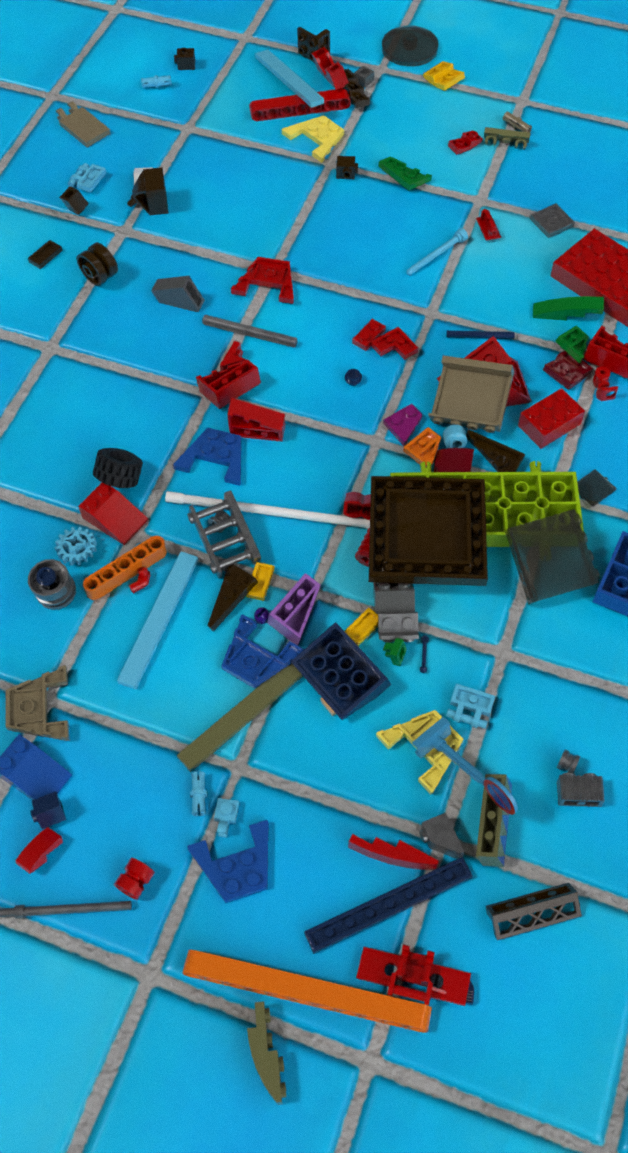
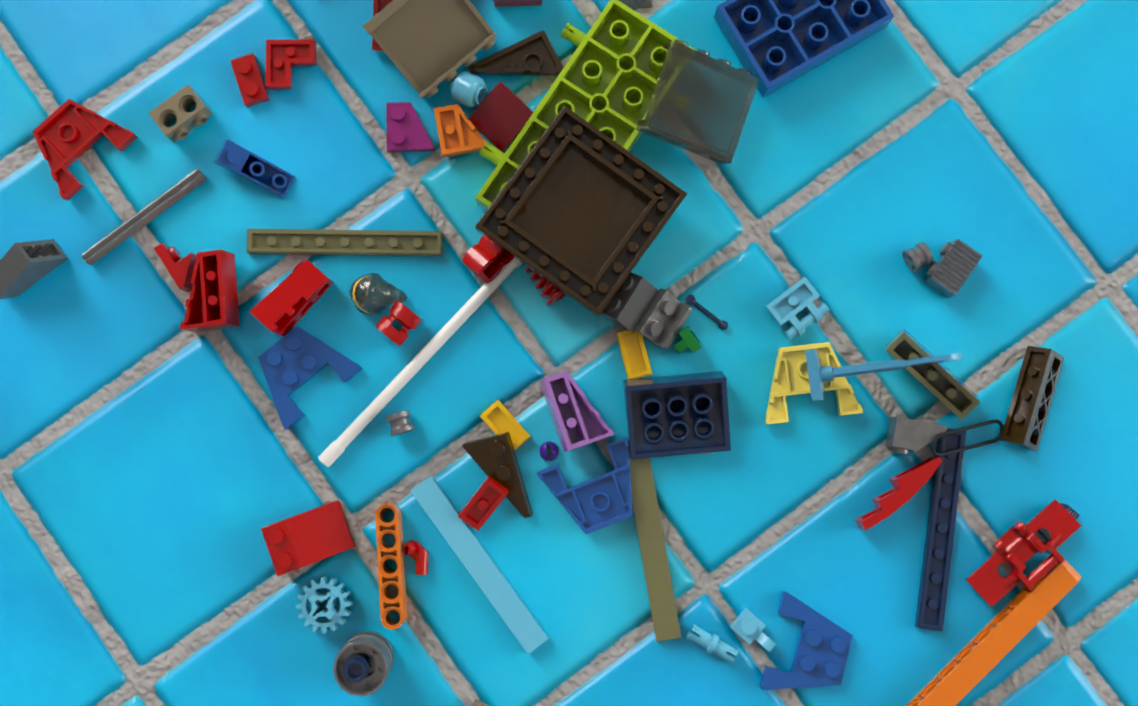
camera: 55 degrees left, 25 degrees up
black tyre [93,448,143,488] -> none
flat silver fence [187,490,261,579] -> none
dark blue plate [345,369,362,385] -> none
none -> dark tan brick [148,84,213,143]
none -> blue slope [213,140,295,198]
none -> olive tile [247,229,443,257]
none -> clear smoke hair [349,273,408,315]
none -> red wheel [375,300,422,347]
none -> red plate [458,476,509,531]
none -> black piece [931,419,1004,457]

